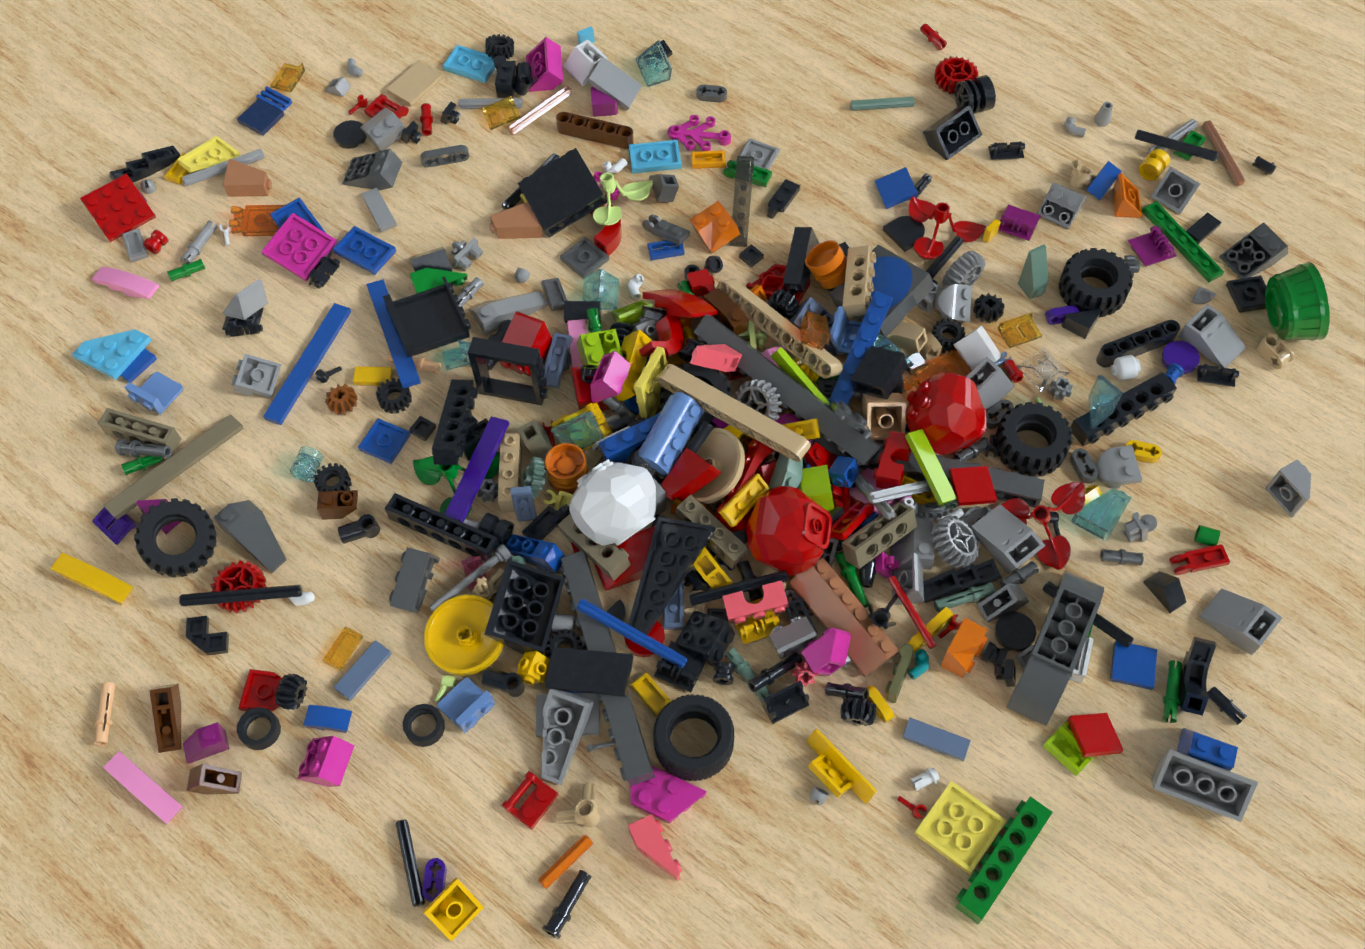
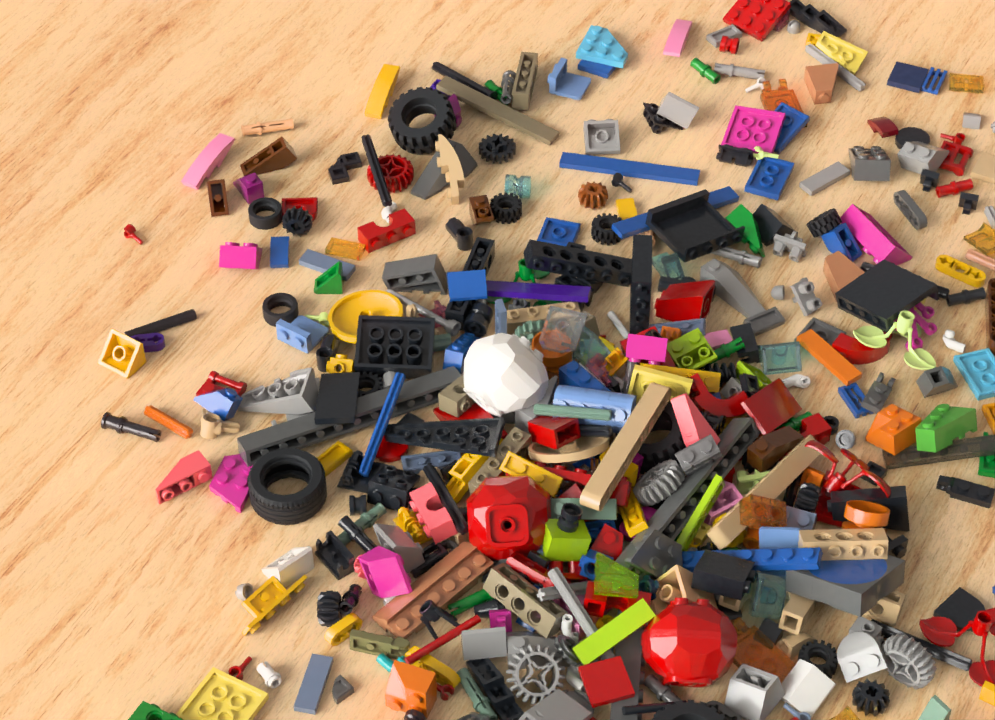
camera: 80 degrees right, 15 degrees down
none -> red hand [124,224,143,245]
none -> slope [193,388,243,421]
none -> white slope [261,546,314,588]
none -> green slope [314,261,344,294]
none -> dark grey tile [332,674,354,704]
none -> red arch [357,208,416,253]
none -> black axle [432,62,498,100]
none -> tan slope [435,134,464,205]
none -> blue slope [446,269,487,302]
none -> black gear [479,134,516,164]
none -> sand green axle [534,404,612,421]
none -> clear slope [539,305,587,353]
none -> black wheel [557,503,583,533]
none -> clear pink bracket [585,352,612,387]
none -> clear neon green wing [594,552,639,599]
none -> white bar [607,311,629,339]
none -> black bar [622,700,687,715]
none -> plate [638,575,660,600]
none -> orange tile [660,326,682,343]
none -> flat silver brick [675,434,723,476]
none -> yellowish green hand [753,146,779,160]
none -> light grey hips [790,277,822,316]
none -> orange tile [796,329,862,386]
none -> red plant [805,440,891,498]
none -> black tyre [807,208,842,238]
none -> blue slope [821,223,863,262]
none -> slope [840,204,913,265]
none -> dark red slope [867,116,899,138]
none -> bright green wedge [915,404,977,453]
none -> yellow beam [935,255,986,288]
none -> black pin [946,287,986,306]

